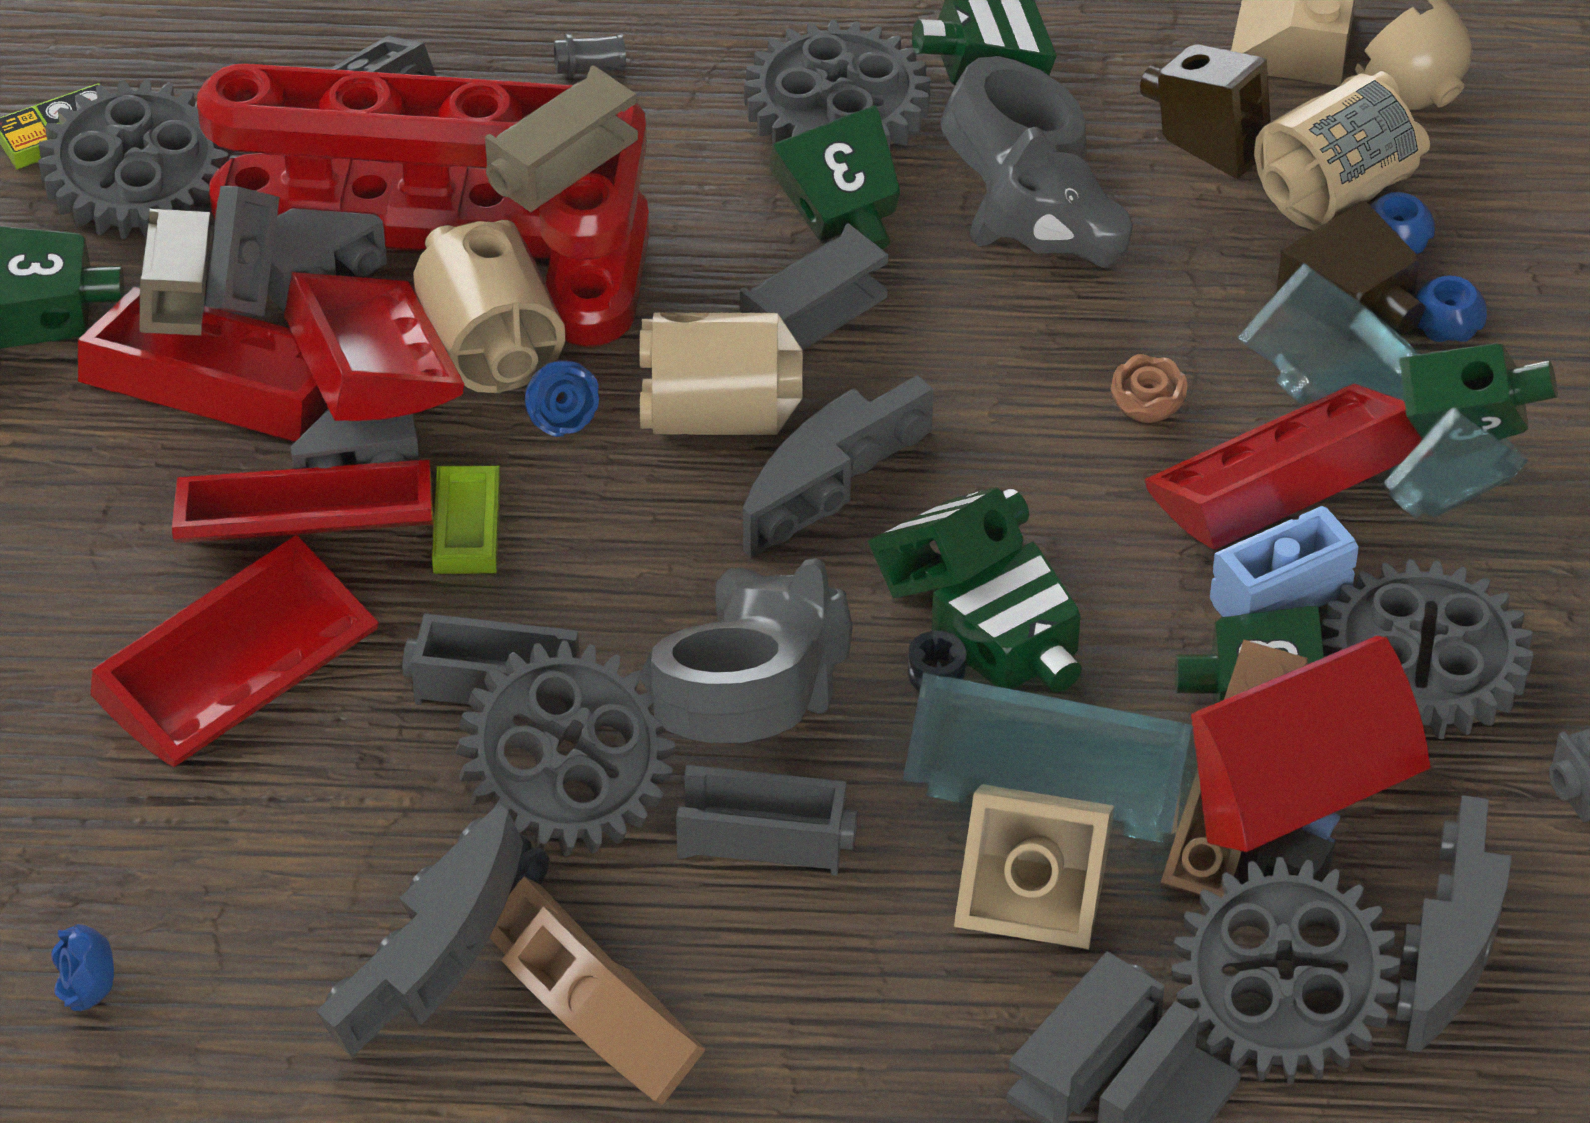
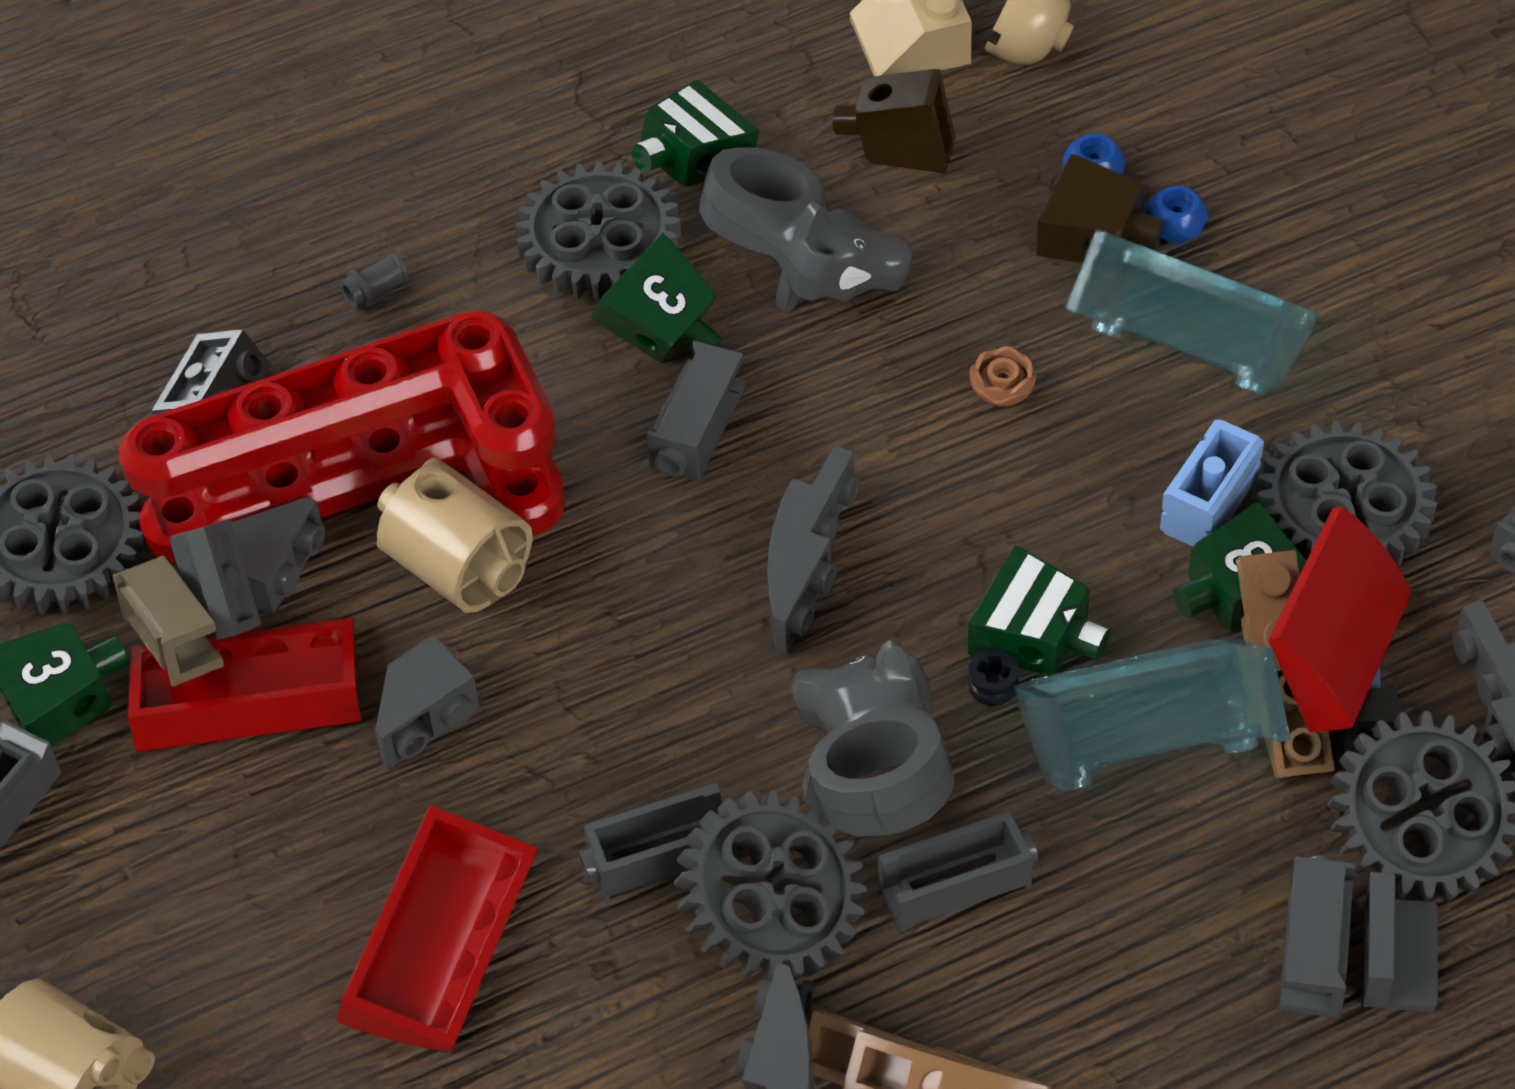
camera: 25 degrees left, 5 degrees up
red slope [172,459,434,543] -> none
red slope [284,272,465,421] -> none
lime tile [432,465,501,574] -> none
dark tan window [485,65,638,212] -> none
blue plate [525,360,599,437] -> none
tan cylinder [640,313,803,435] -> none
dark green torso [868,487,1029,599] -> none
tan slope [954,784,1115,949] -> none
red slope [1144,383,1428,550] -> none
tan cylinder [1254,71,1430,230] -> none
dark green torso [1399,343,1558,457] -> none

